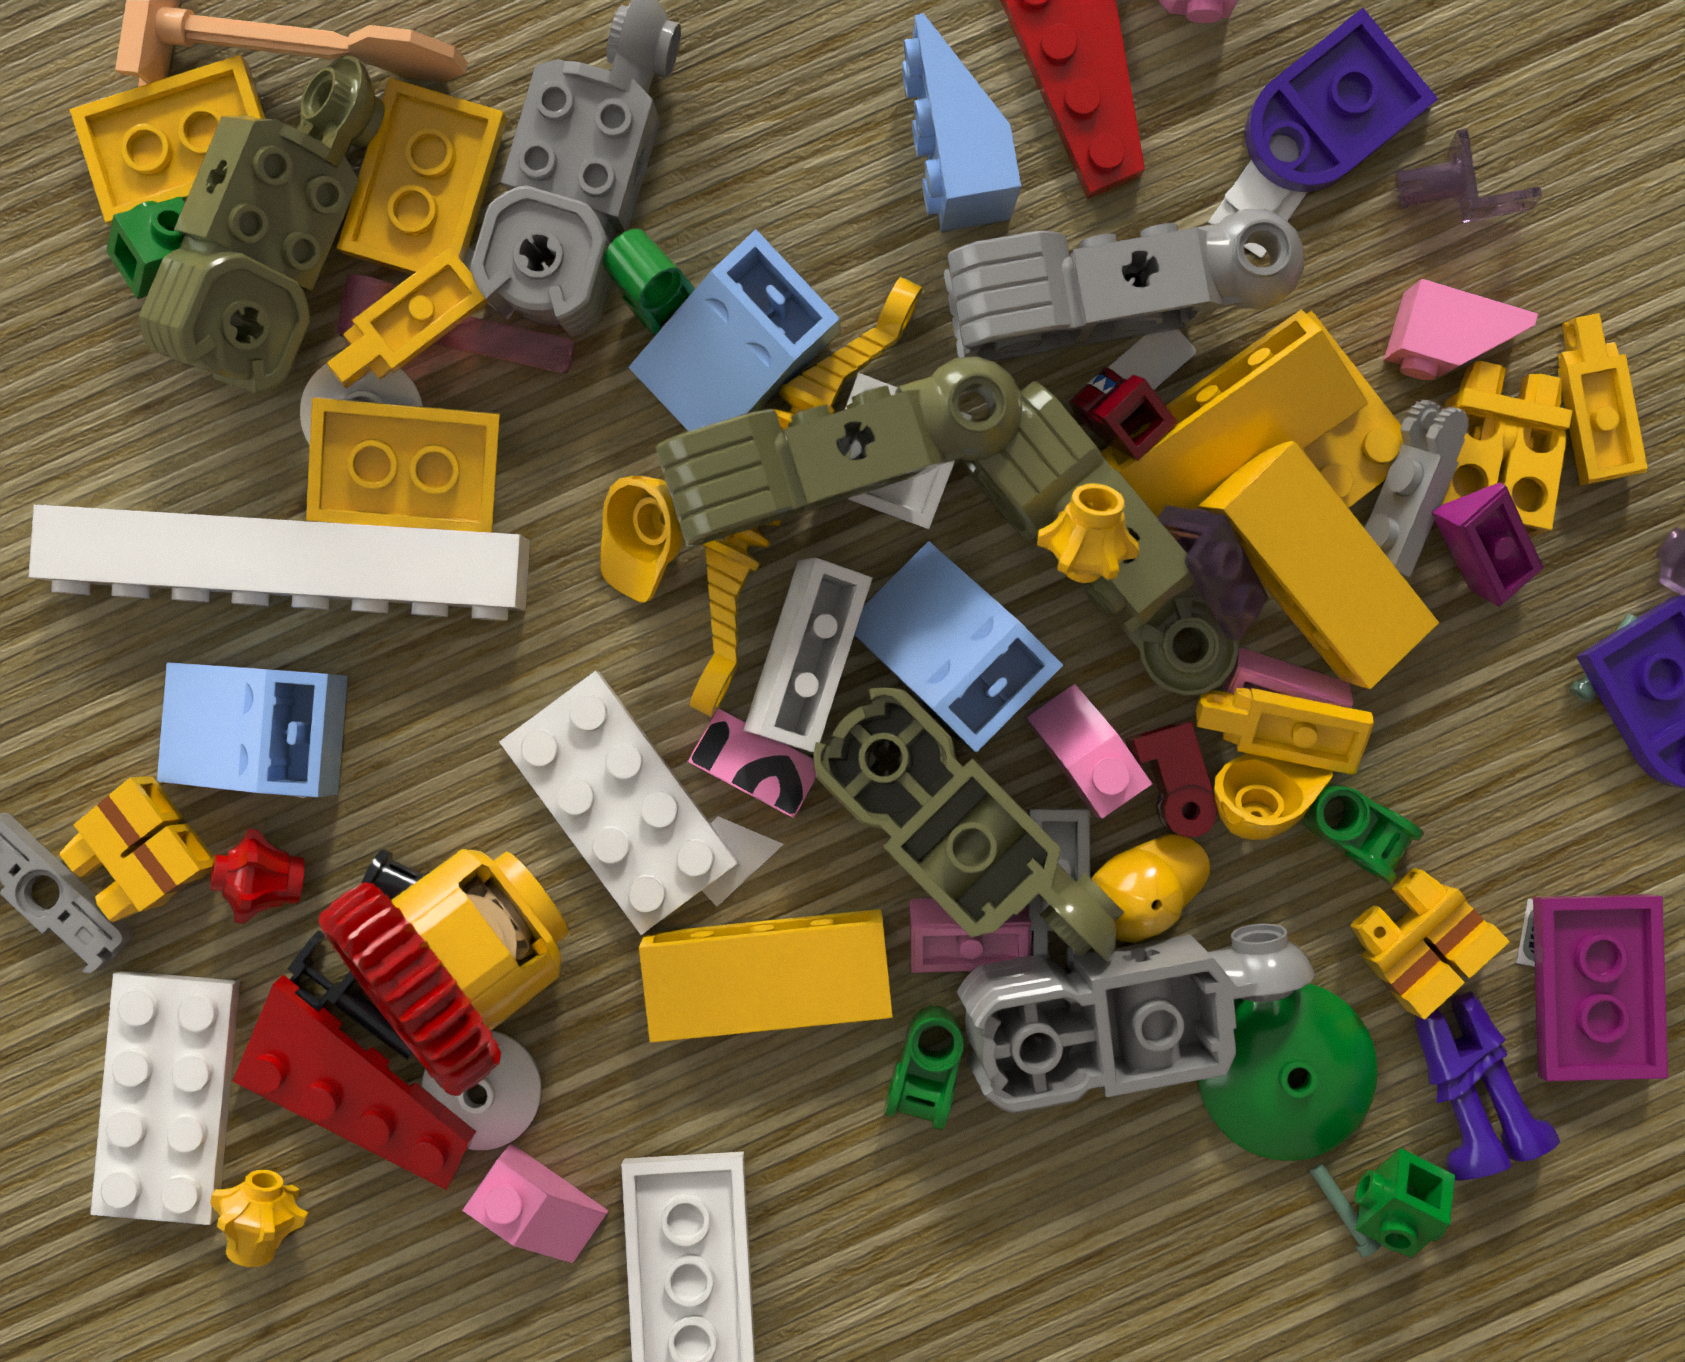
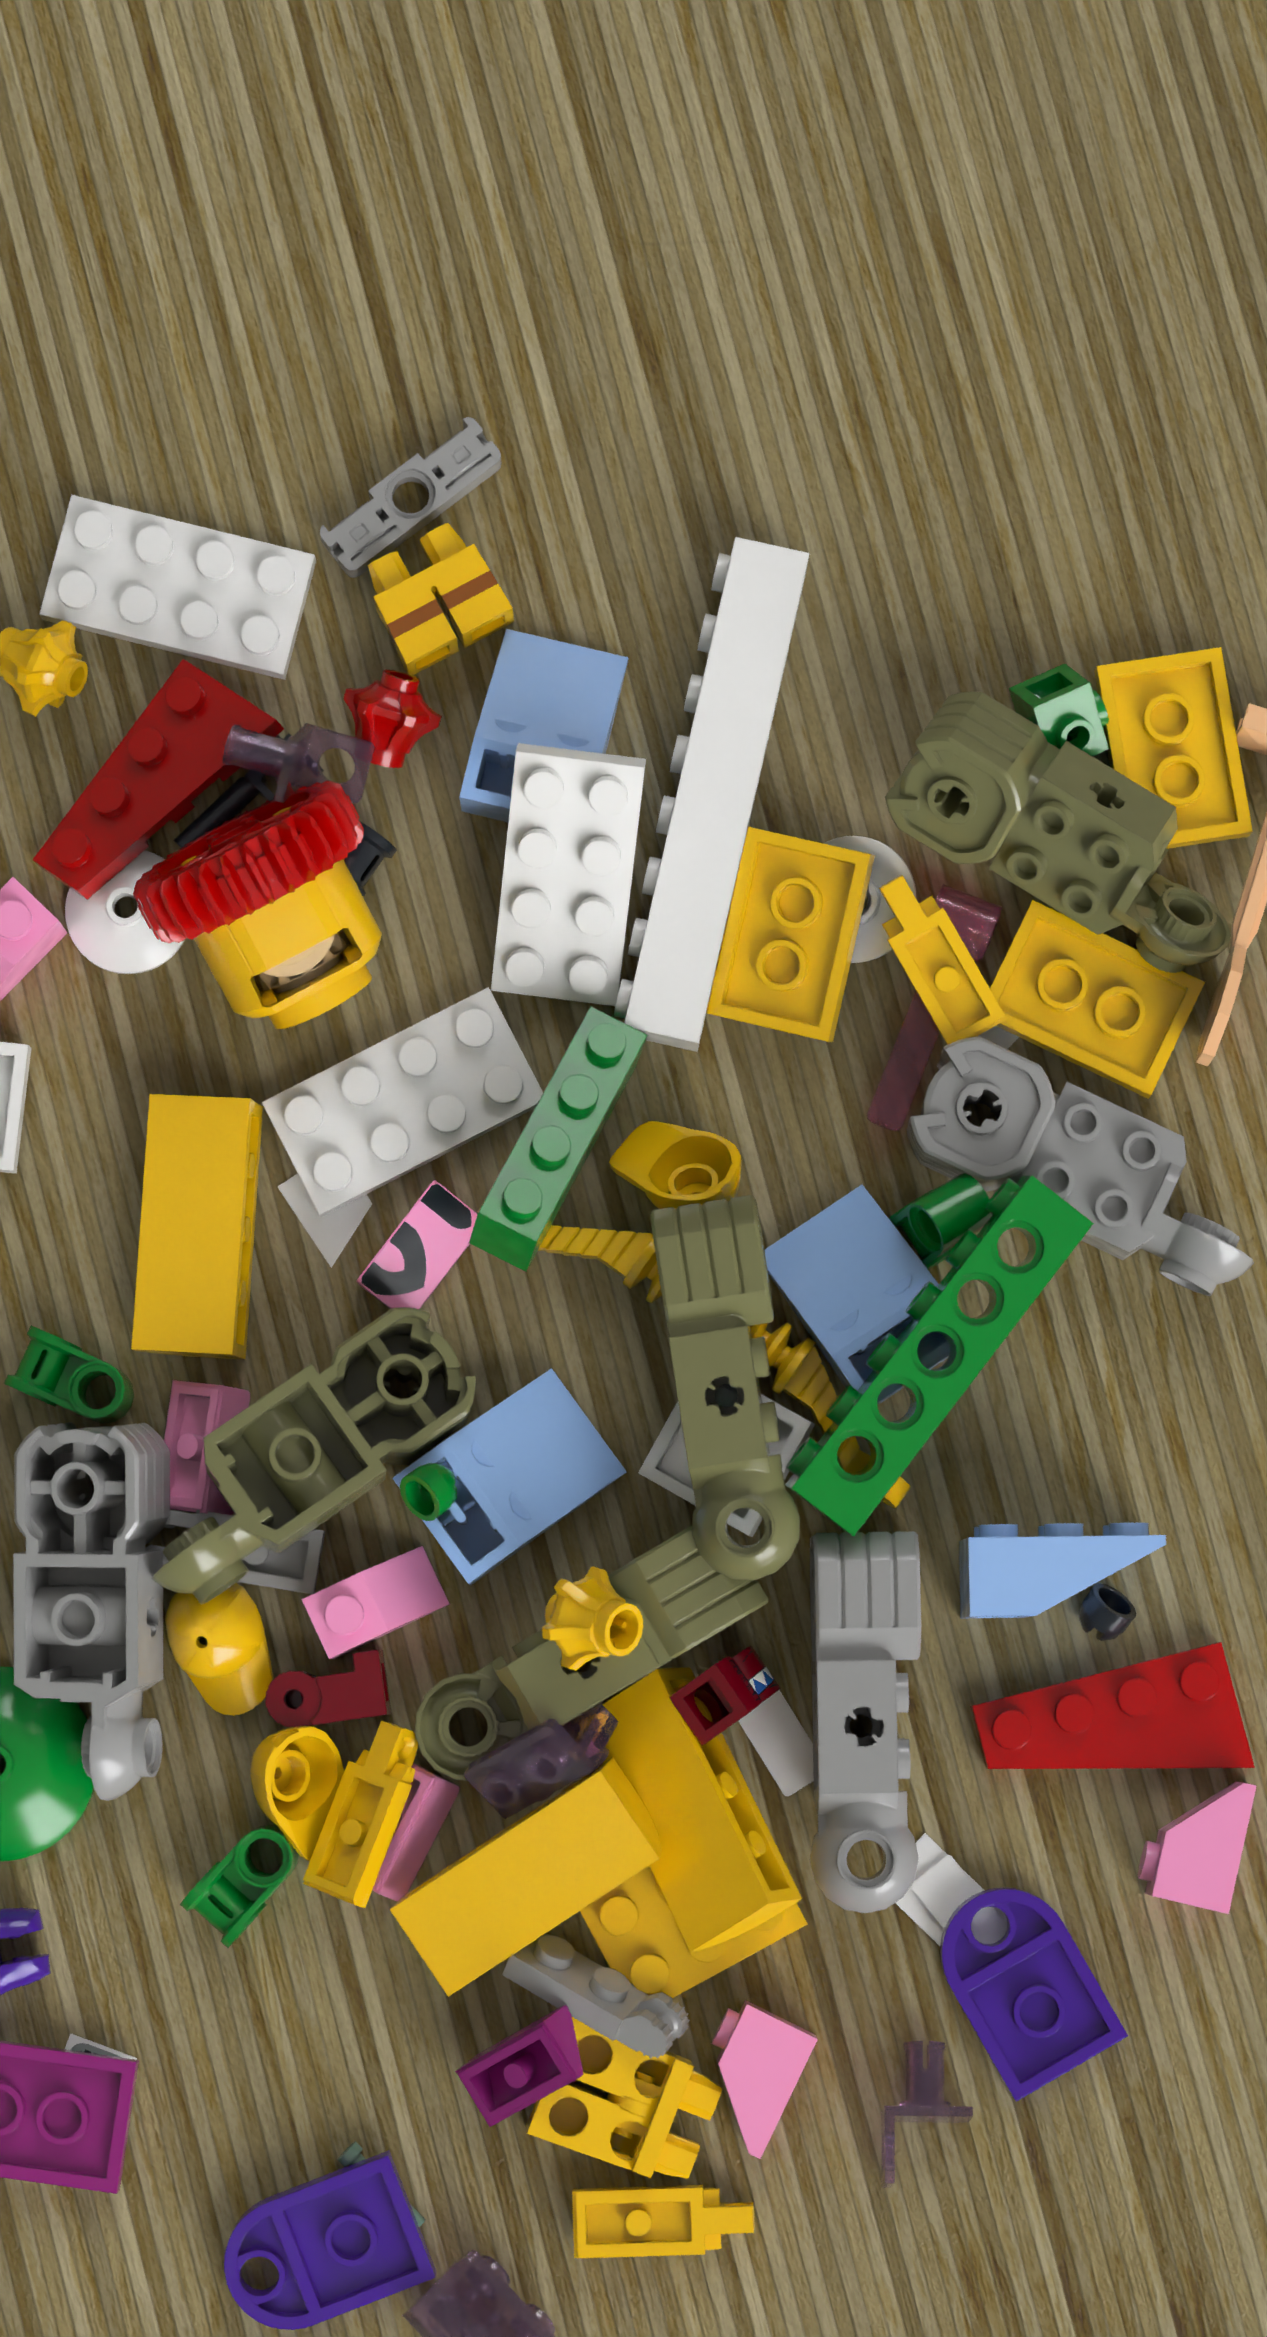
camera: 95 degrees right, 5 degrees down
white brick [743,558,872,752] -> none
yellow hips [1350,868,1510,1020] -> none
none -> bracket [223,723,375,804]
none -> green hinge [400,1463,458,1521]
none -> brick [469,1006,648,1272]
none -> white plate [491,743,646,1006]
none -> green brick [785,1175,1094,1536]
none -> black hinge [1079,1583,1136,1641]

